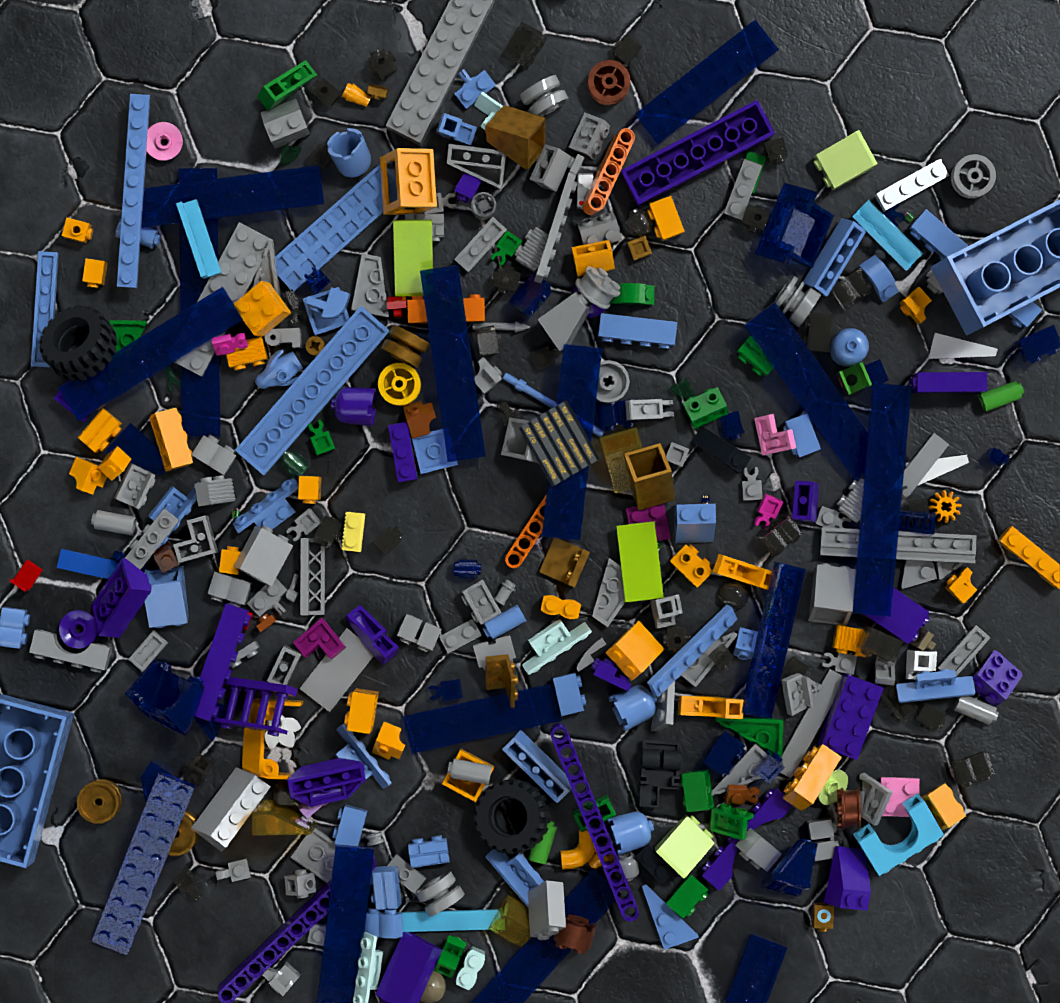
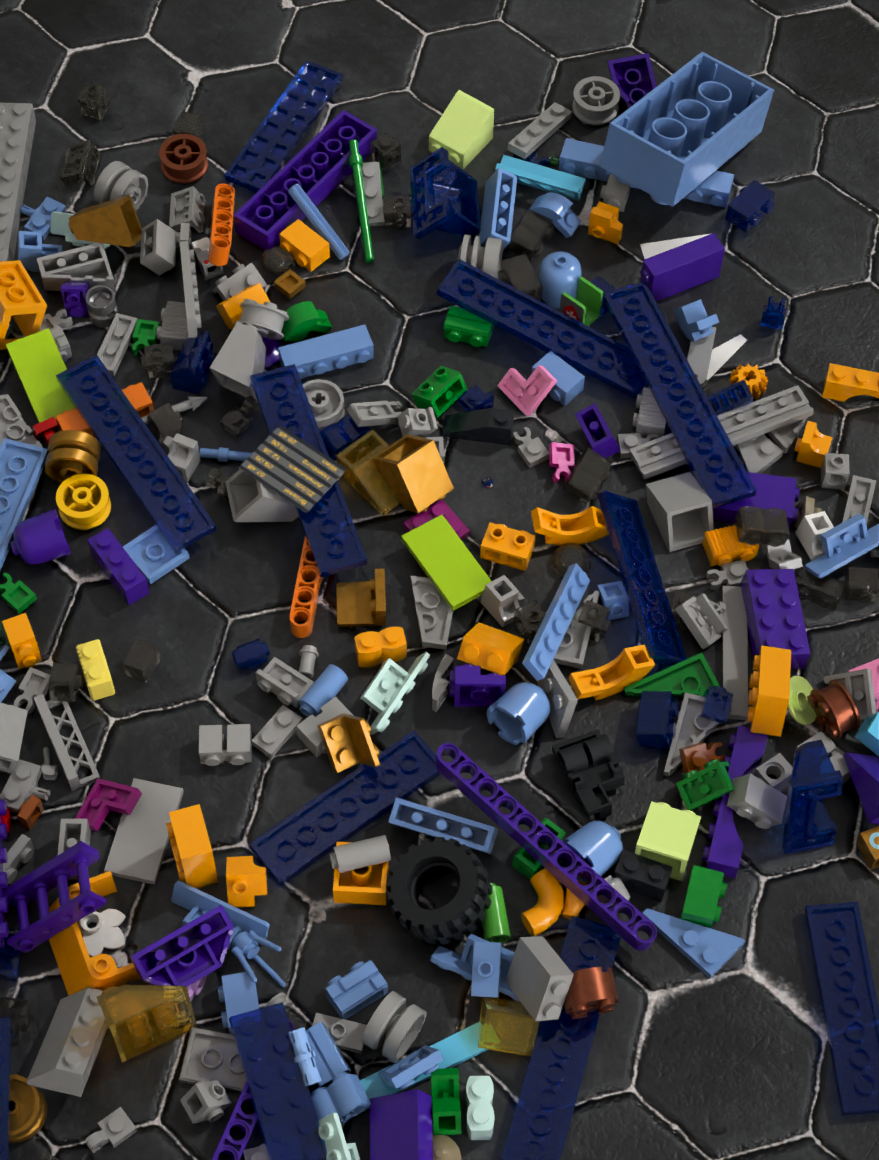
camera: 30 degrees left, 30 degrees down
dark purple slope [346,605,399,665] -> none
dark orange brick [403,401,436,439] -> none
clear blue plate [428,679,463,701] -> none
medium blue brick [553,672,587,716] -> none
clear green tile [670,378,696,398] -> none
medium blue slope [674,504,716,543] -> none
green brick [680,769,714,812] -> none
bright green brick [979,381,1024,412] -> none
none -> medium blue plant [231,930,286,987]
none -> medium blue axle [288,184,350,260]
none -> light blue pin [288,1027,322,1087]
none -> green bar [349,140,374,263]
none -> medium blue plate [378,1045,444,1089]
none -> light grey brick [397,407,438,438]
none -> medium blue plate [471,941,502,998]
none -> dark purple wedge [607,53,657,108]
none -> medium blue brick [674,299,719,341]
none -> light grey brick [754,753,796,791]
none -> light grey brick [821,453,850,490]

